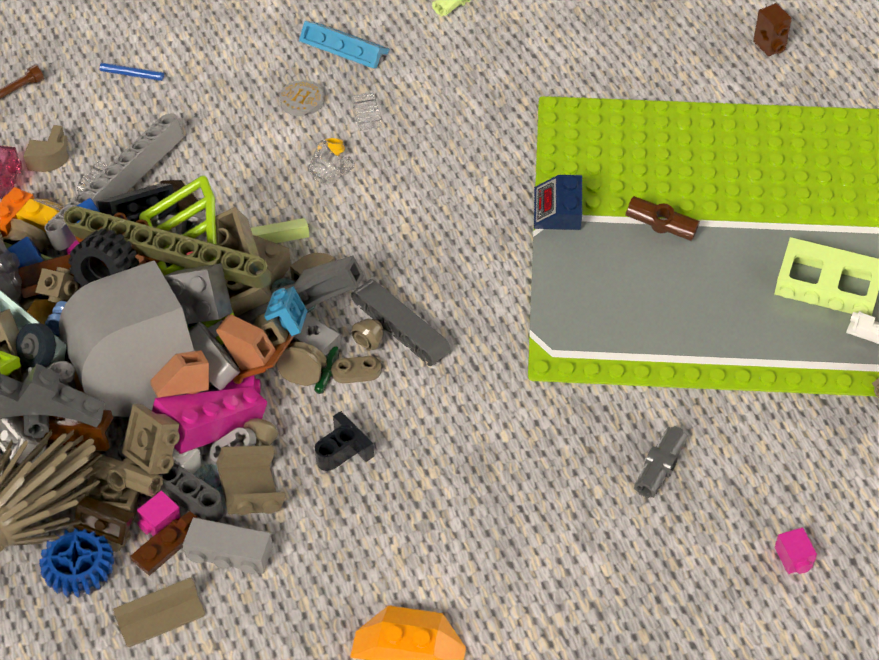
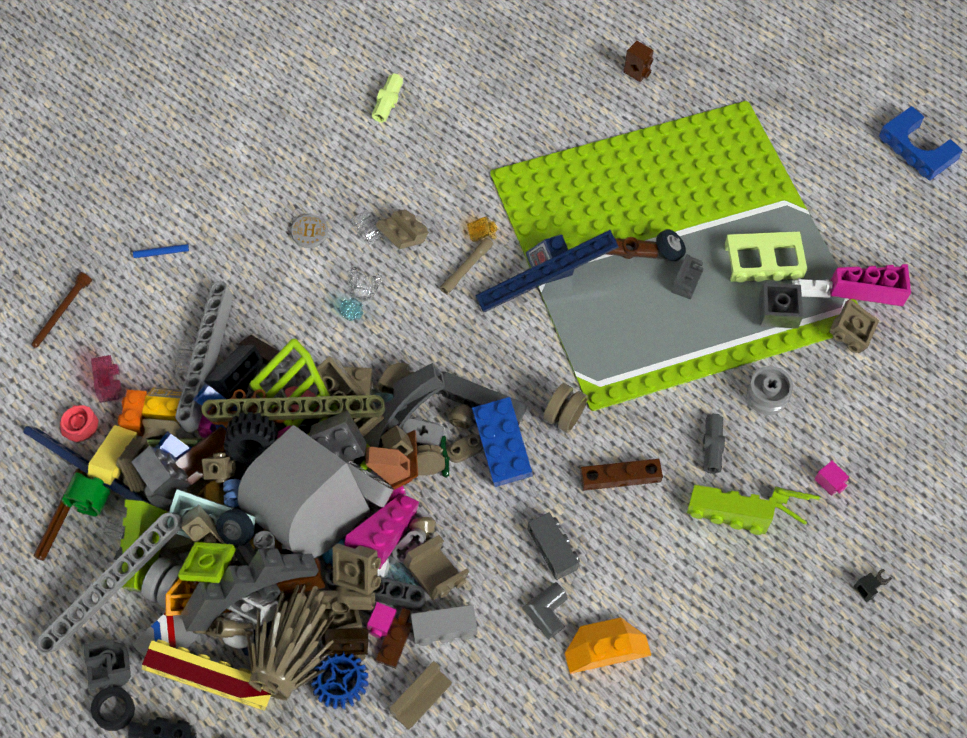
camera: 25 degrees left, 10 degrees up
dark tan brick [24,125,69,172] -> none
nougat slope [151,350,209,398] -> none
yellowish green slope [251,218,309,243] -> none
dark azure bracket [264,286,307,336] -> none
dark azure fence [299,21,390,69] -> none
black tile [315,411,374,471] -> none
yellow plate [322,138,345,156] -> none
none -> clear light blue gear [340,298,364,321]
none -> dark tan plate [376,209,429,249]
none -> dark tan piece [440,237,493,295]
none -> clear yellow bracket [467,216,497,242]
none -> blue brick [472,397,533,487]
none -> dark blue tile [475,230,619,313]
none -> dark grey brick [522,582,568,640]
none -> dark grey brick [527,512,580,580]
none -> dark tan wheel [543,382,588,433]
none -> reddish brown piece [580,459,663,491]
none -> black wheel [656,229,686,261]
none -> dark grey hinge [672,254,704,300]
none -> lime wedge [687,485,777,535]
none -> light grey wheel [746,366,794,415]
none -> flat silver brick [759,283,803,329]
none -> lime plant [772,486,820,525]

